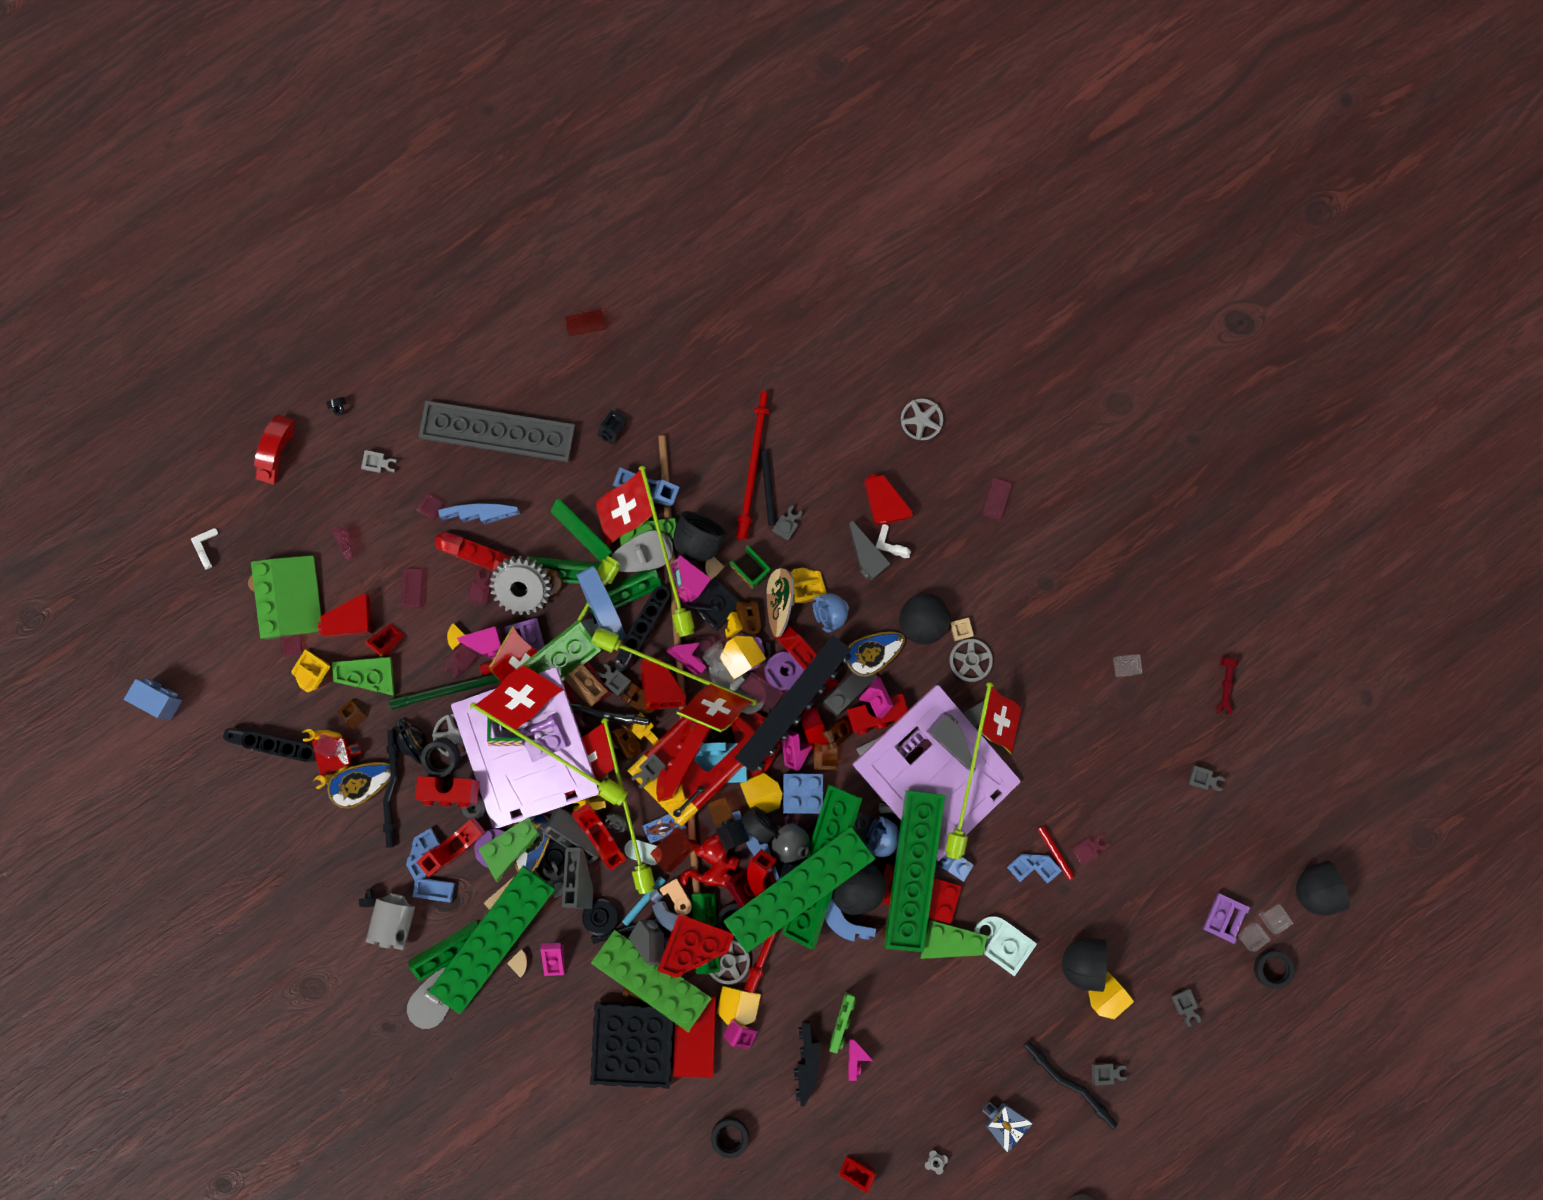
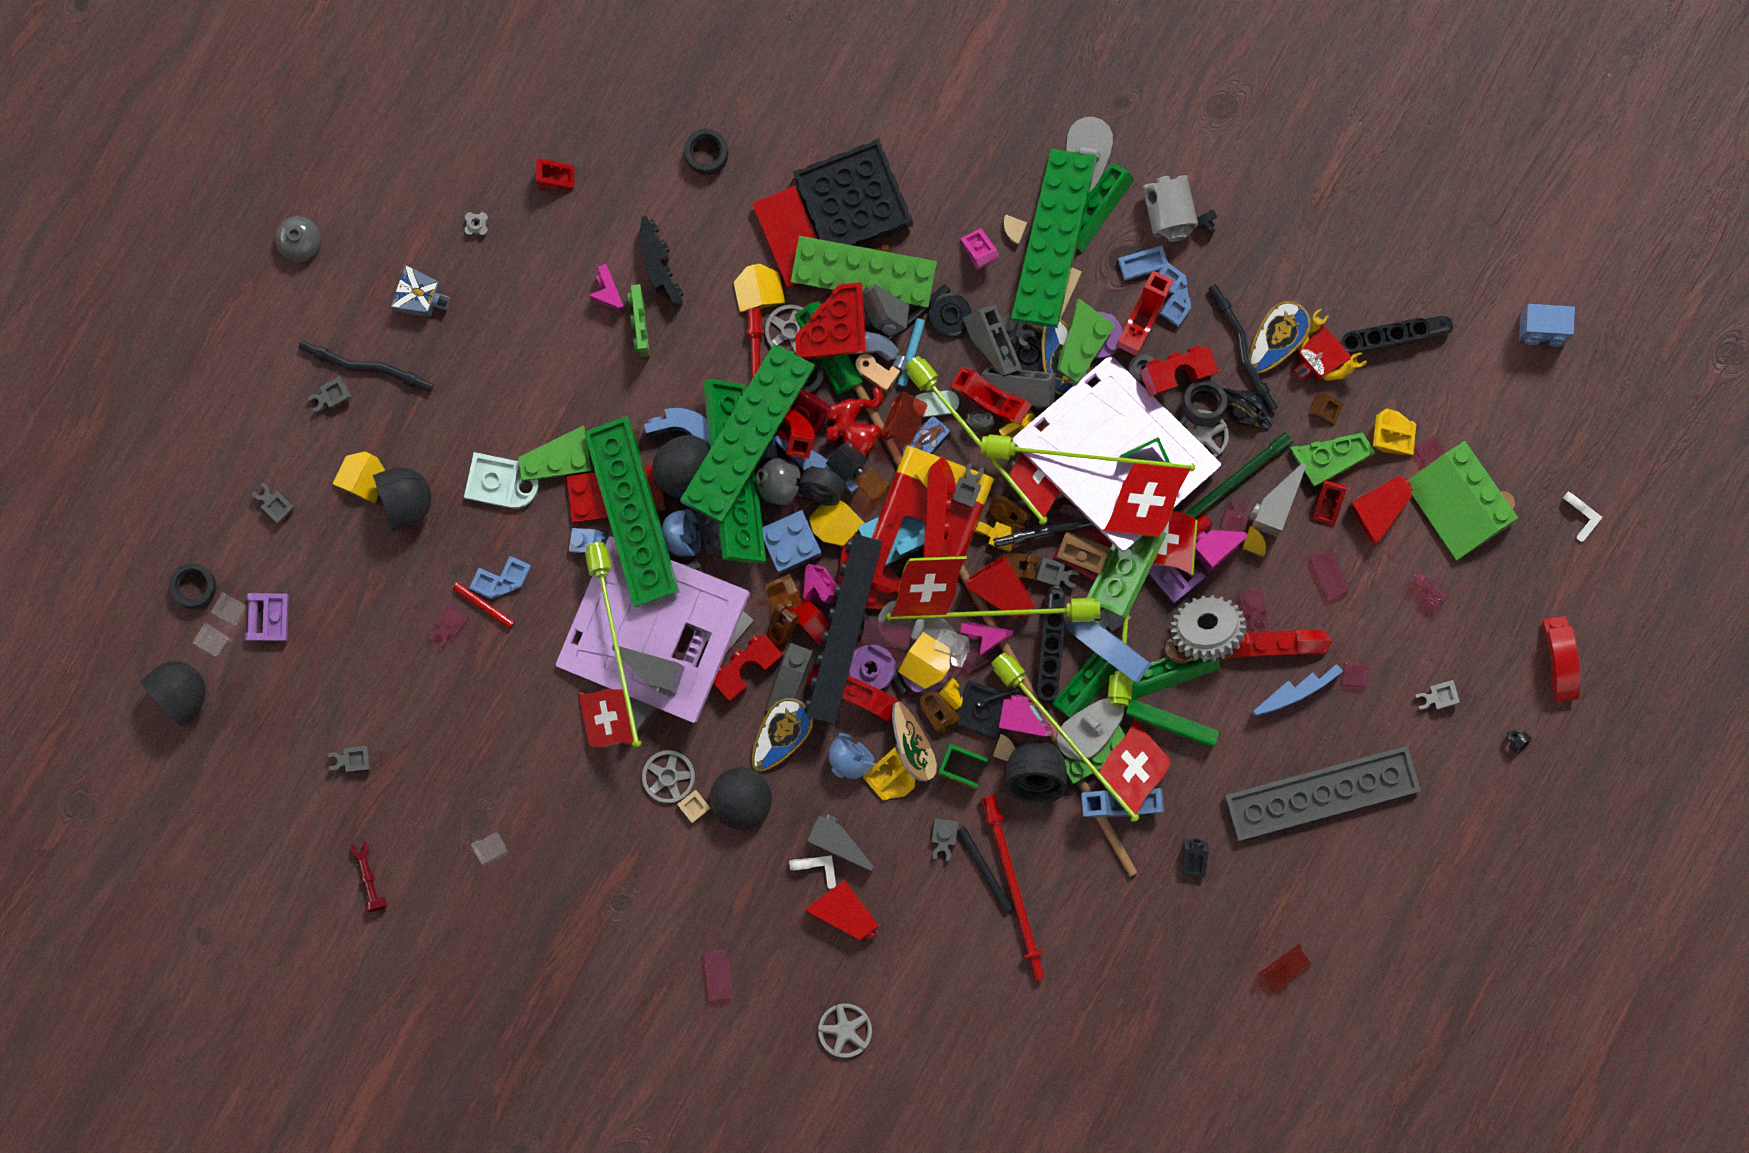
camera: 160 degrees right, 0 degrees up
clear pink tile [313,733,341,759] -> none
medium lavender plate [518,714,569,763] -> none
black hinge [673,786,705,817] -> none
dark pink slope [723,1019,758,1049] -> none
dark pink slope [859,676,894,718] -> none
none -> light grey slope [1249,464,1306,537]

